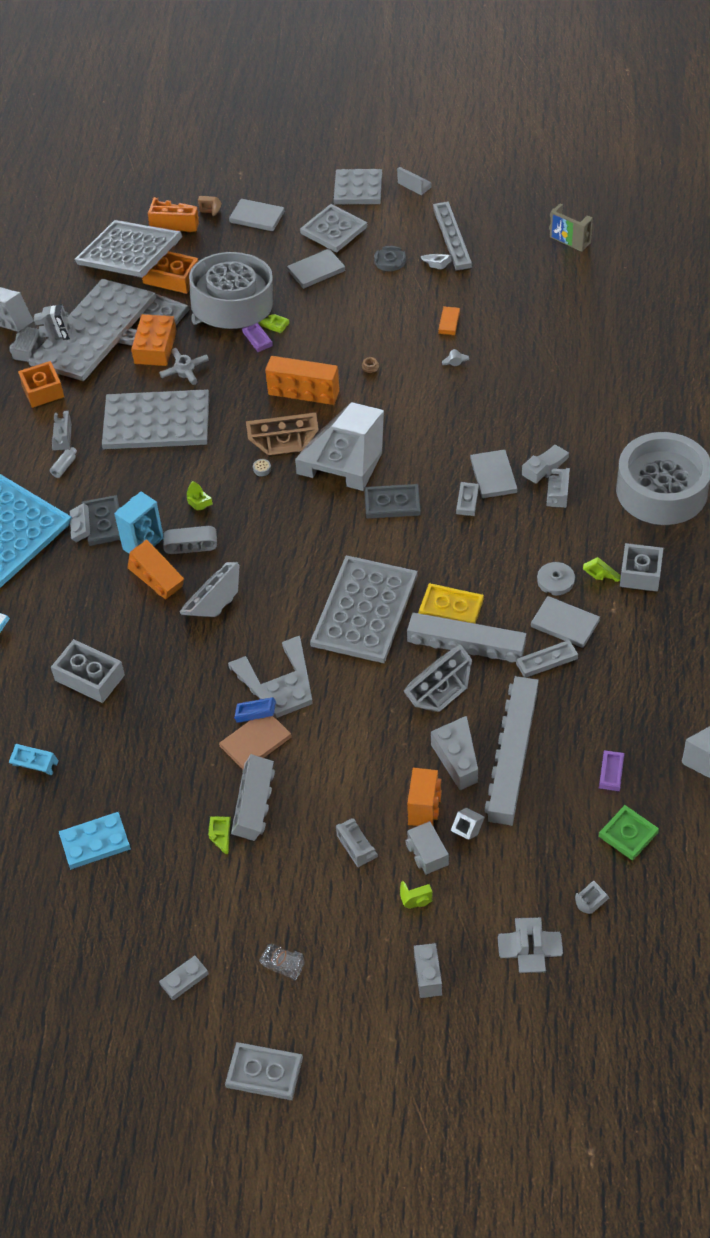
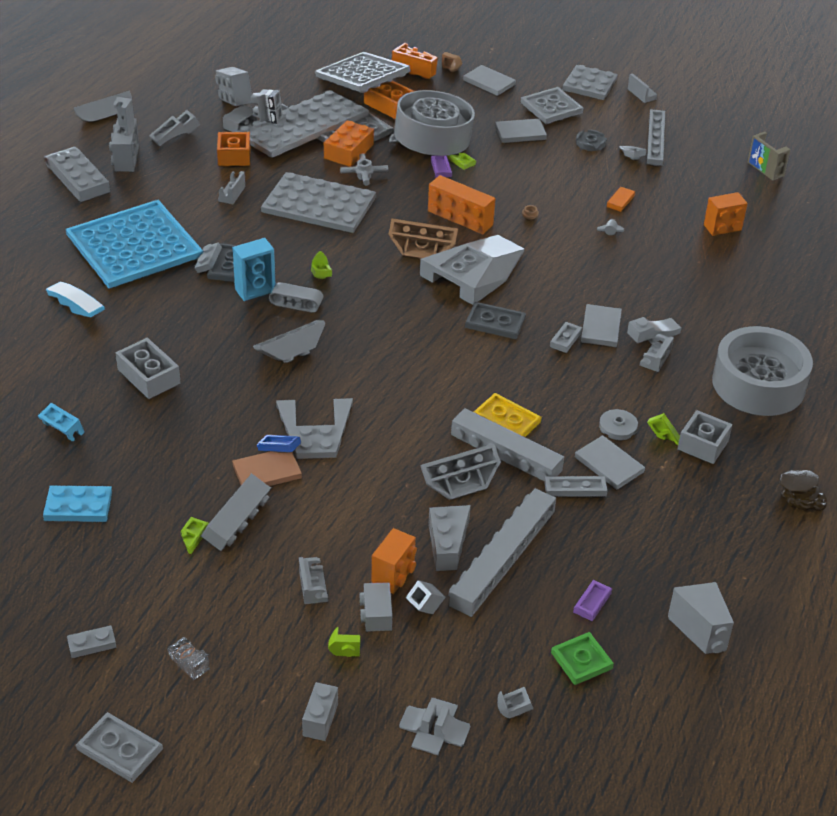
camera: 15 degrees right, 10 degrees down
light grey cylinder [50,447,77,478] -> none
orange wedge [127,539,184,599] -> none
tile [253,459,271,476] -> none
light grey plate [310,555,418,663] -> none
none -> orange brick [704,192,748,236]

